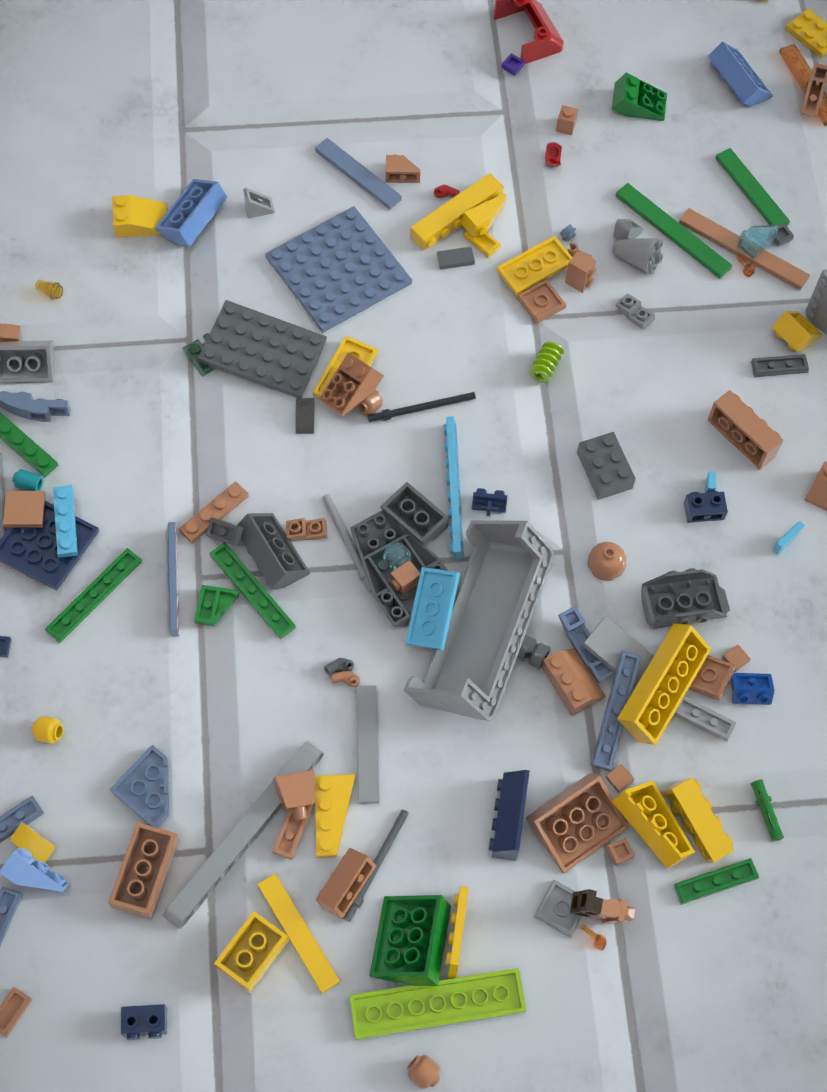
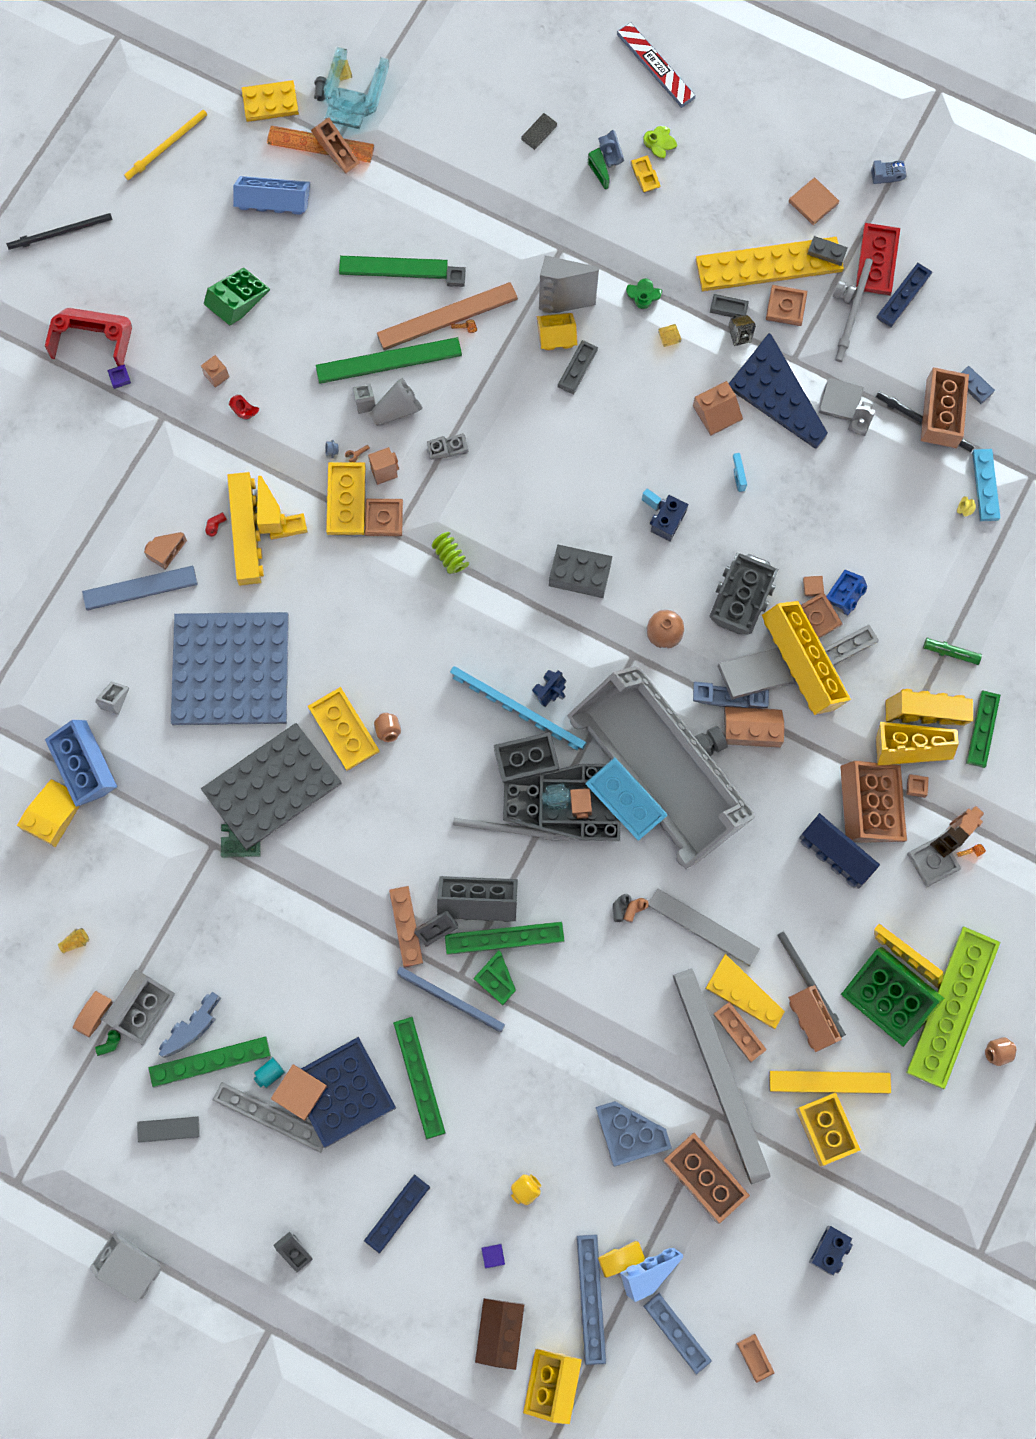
camera: 55 degrees left, 10 degrees up
medium azure plate [53,485,78,558] -> none
nougat torso [273,770,315,821] -> none
nougat slope [286,518,328,540] -> none
clear smoke tile [296,398,315,434] -> none
nougat slope [319,352,384,416] -> none
black bar [368,392,476,422] -> none
dark grey tile [437,247,475,269] -> none
sand blue tile [591,651,642,771] -> none
nougat tile [605,764,634,793] -> none
nougat brick [707,390,783,470] -> none
clear light blue slope [738,225,779,259] -> none

